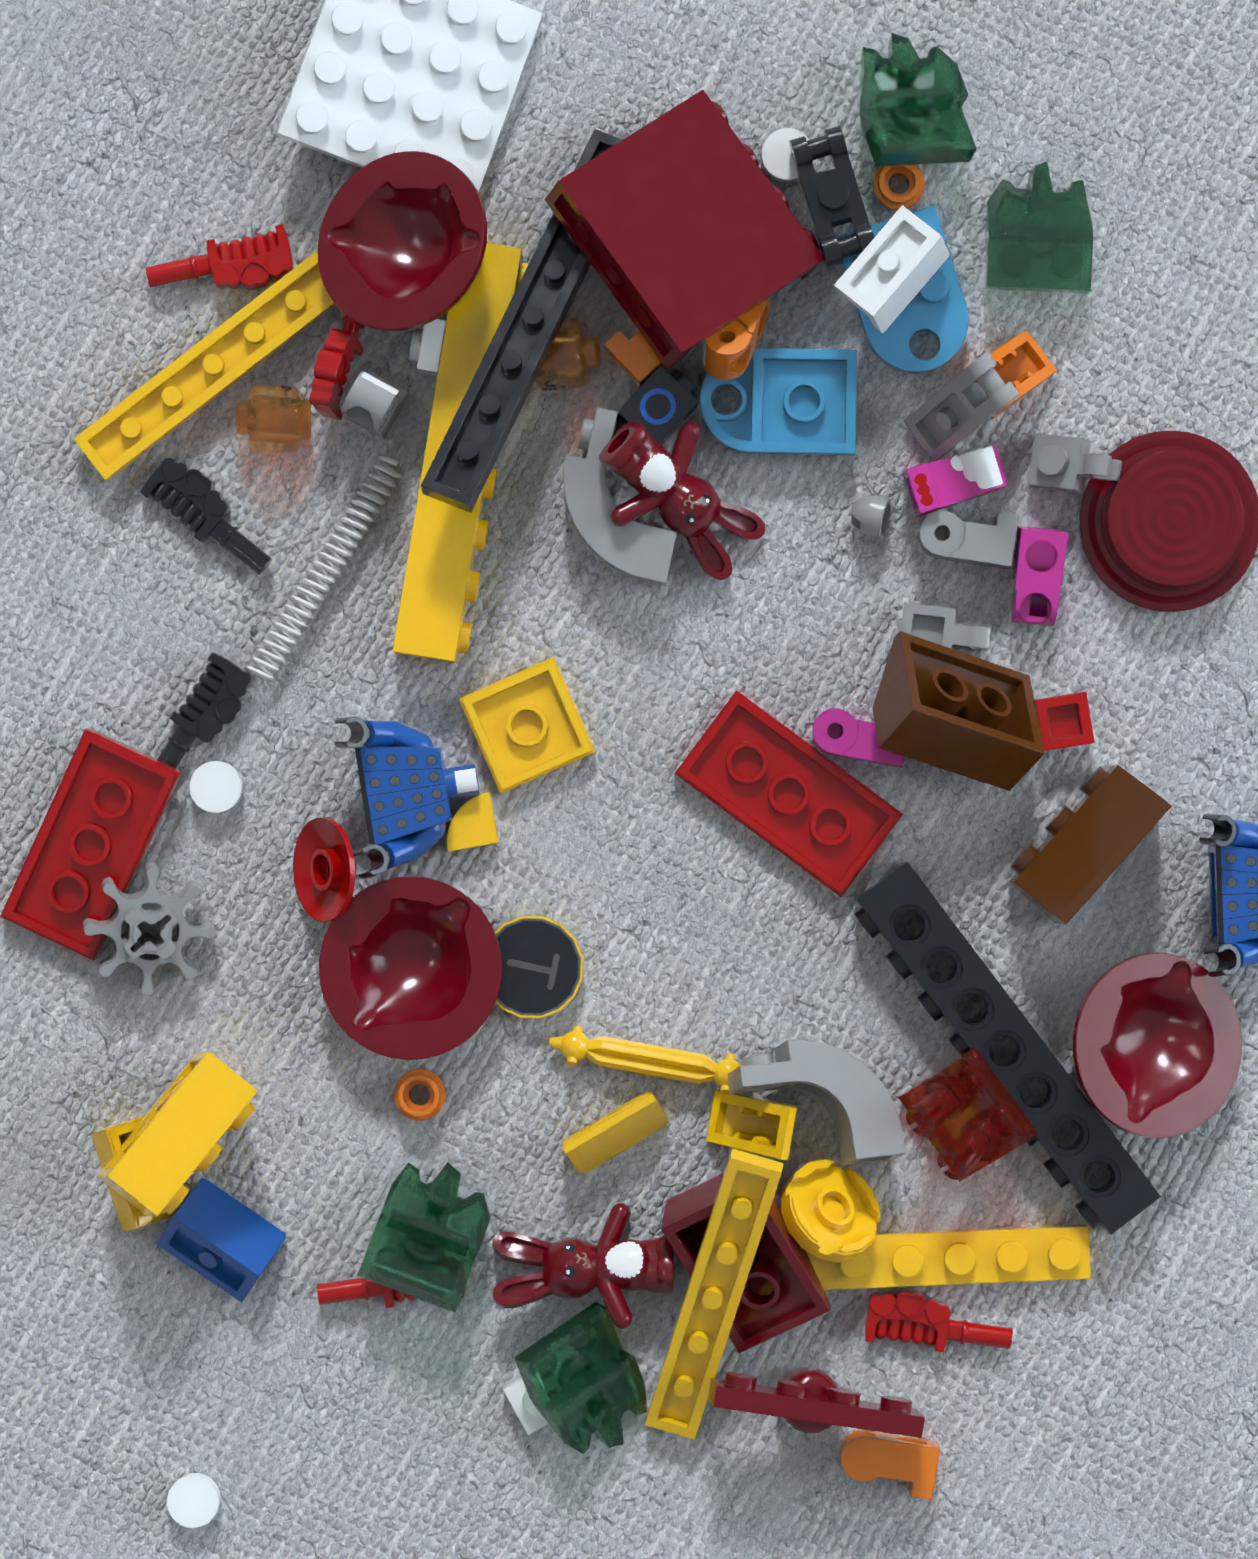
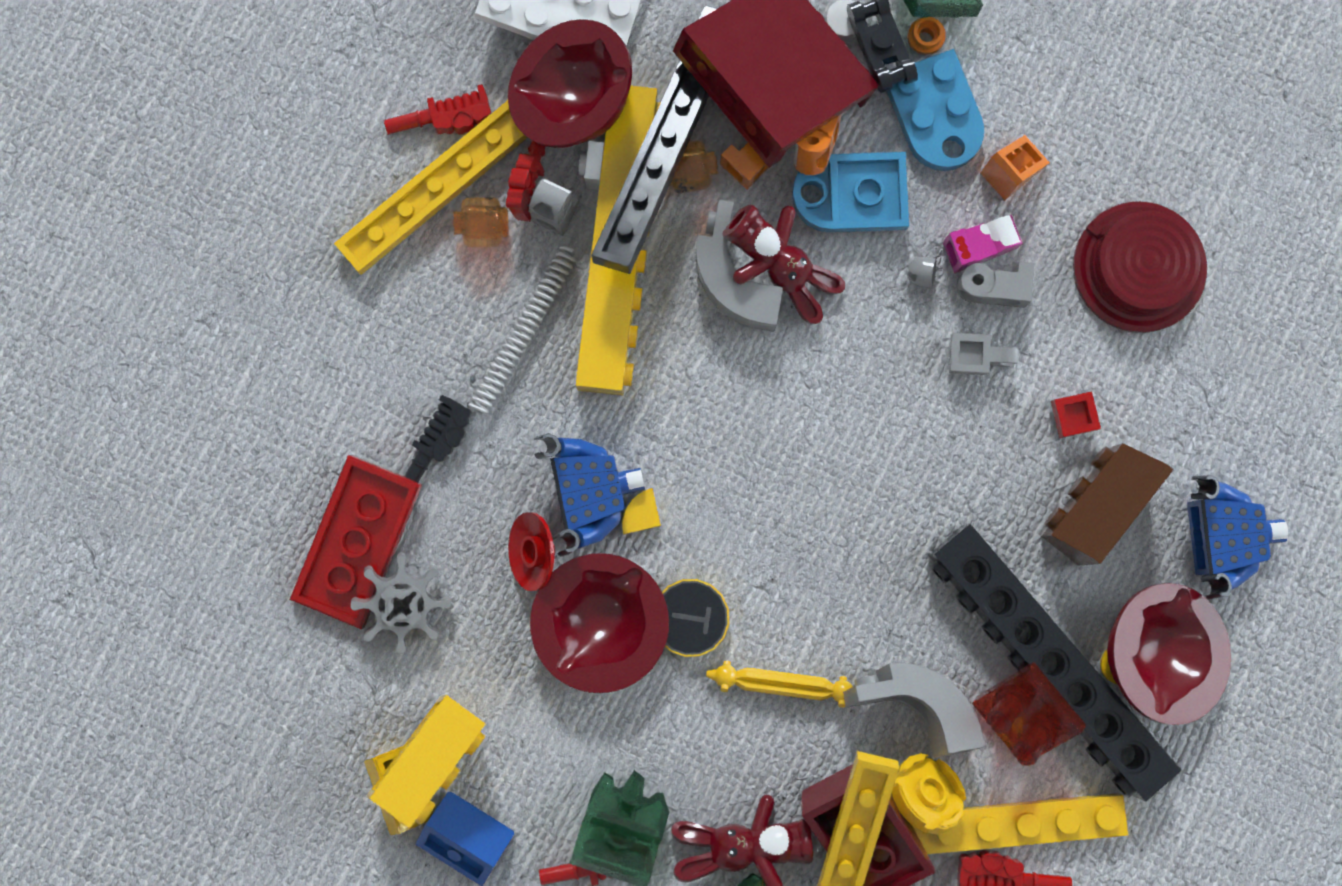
camera: 10 degrees left, 5 degrees down
black piece [140,458,272,575] -> none
white tile [190,761,243,813] -> none
orange plate [394,1068,446,1121] -> none
yellow tile [459,657,595,794] -> none
yellow slope [562,1090,669,1174] -> none
black brick [617,366,699,446] -> none
red tile [674,690,903,897] -> none
yellow slope [706,1090,797,1160] -> none
dark pink leg [812,708,905,768] -> none
white panel [834,205,949,333] -> none
reddish brown slope [872,631,1045,791] -> none
light grey plate [904,352,1020,461] -> none
clear green plate [985,162,1093,293] -> none
dark pink leg [1011,526,1069,627] -> none
light grey plate [1027,433,1122,493] -> none

